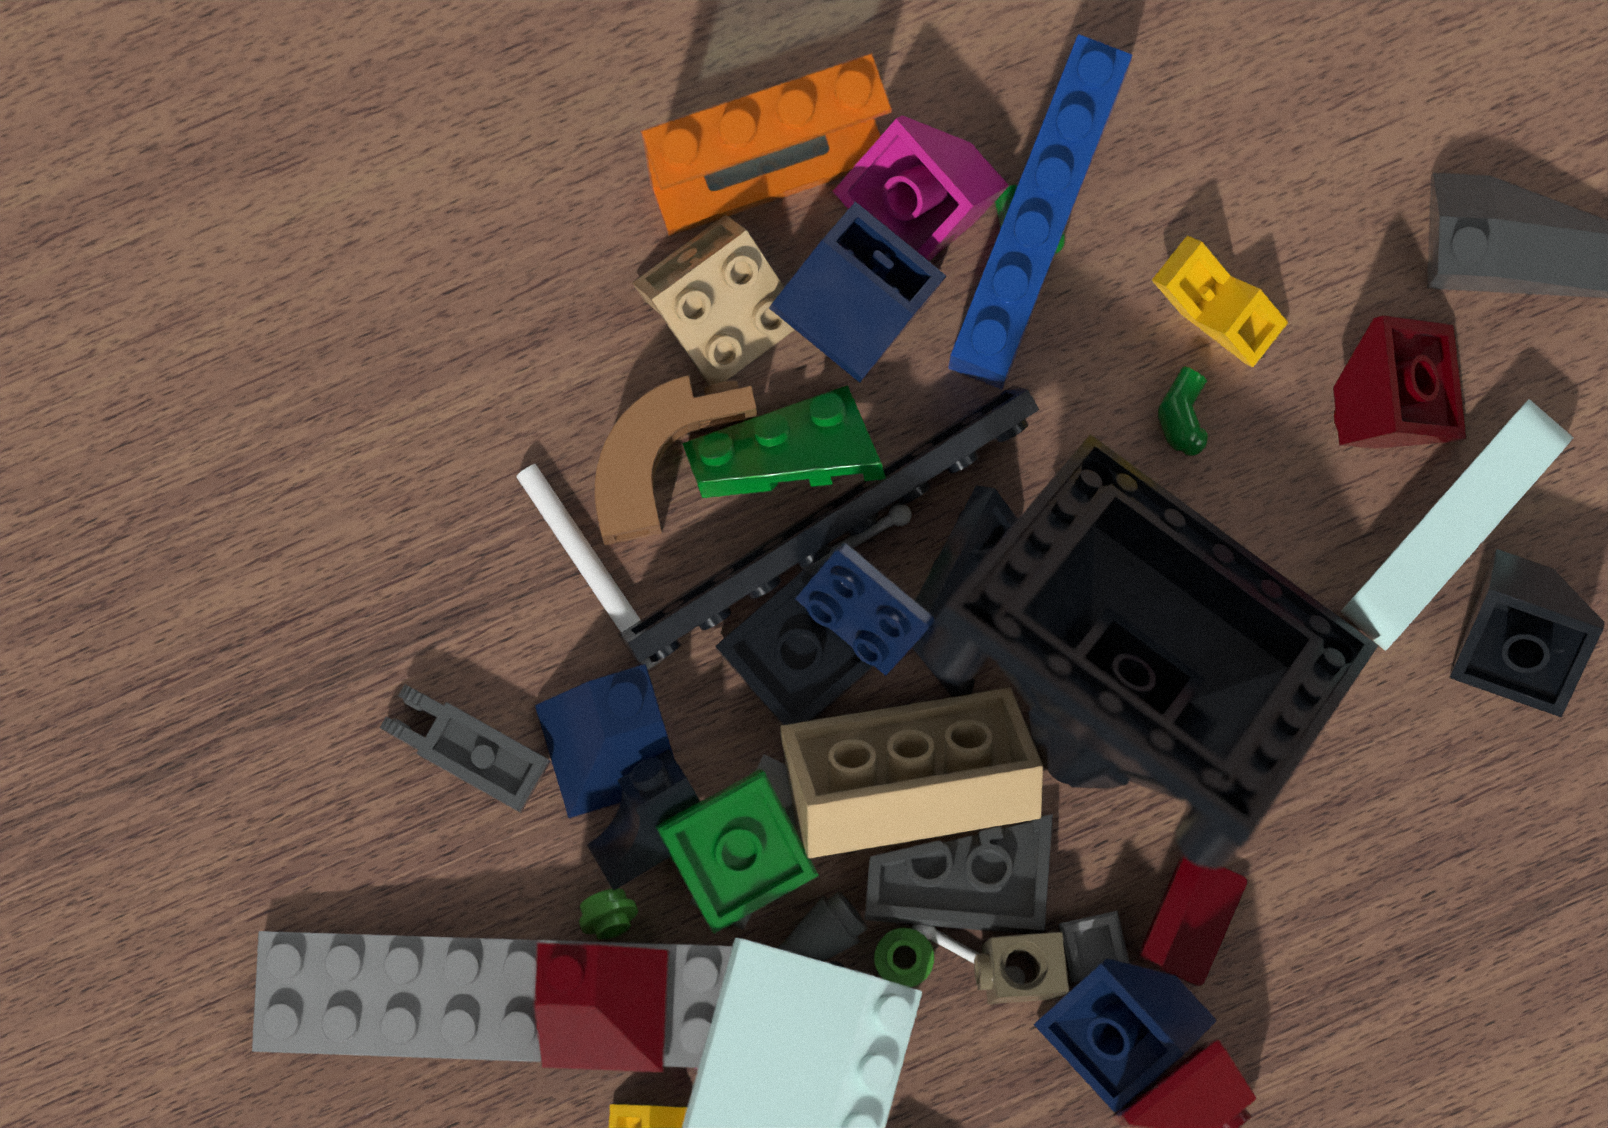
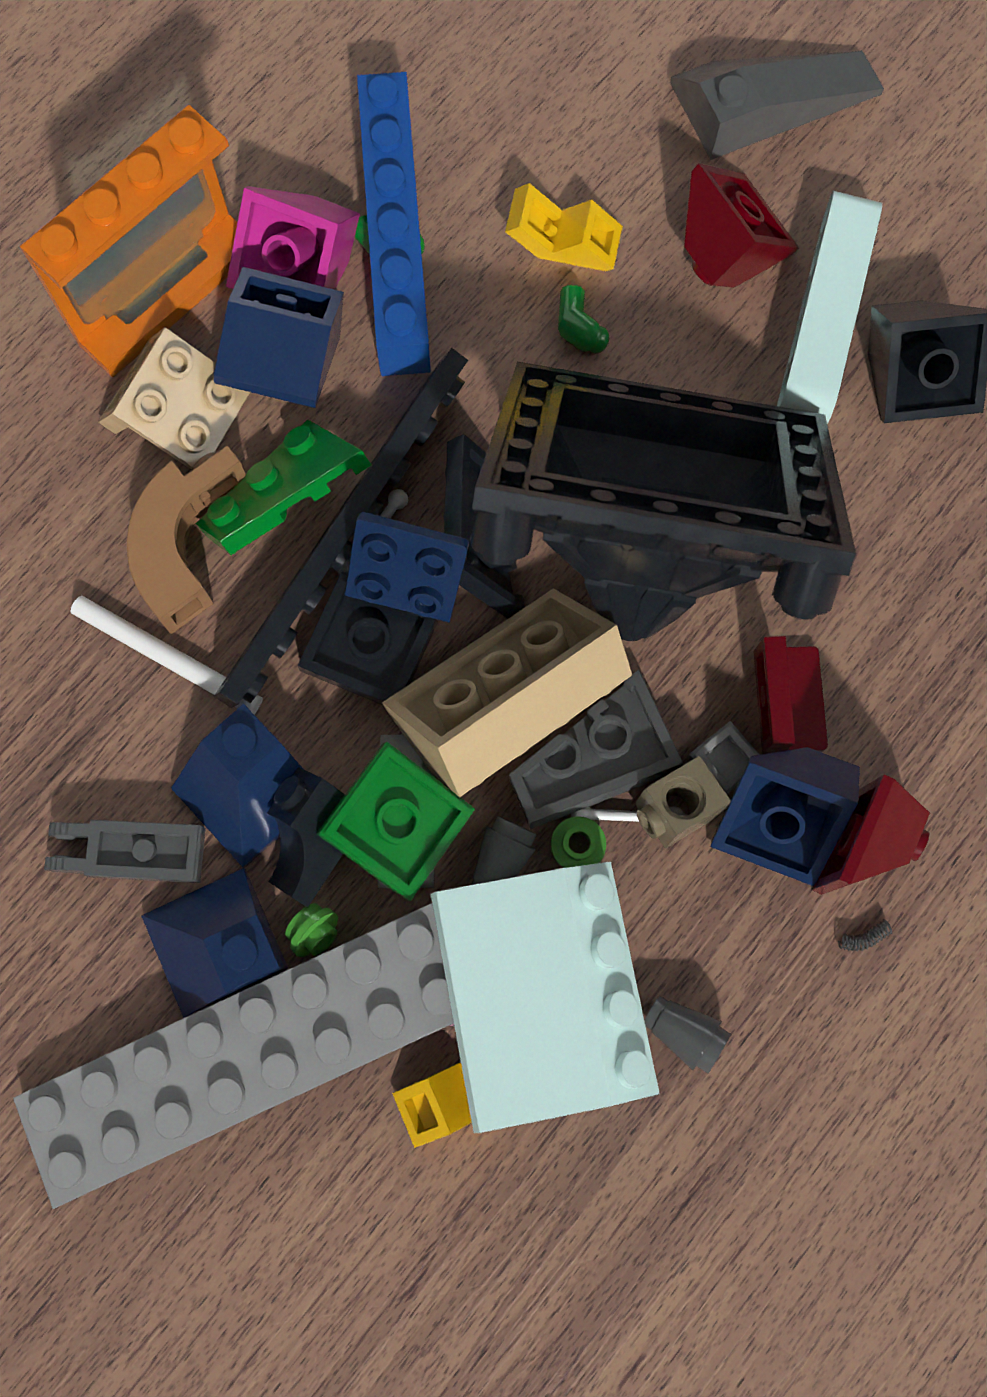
camera: 30 degrees left, 5 degrees down
dark red slope [534,942,670,1072] -> none
none -> dark blue slope [141,868,289,1018]

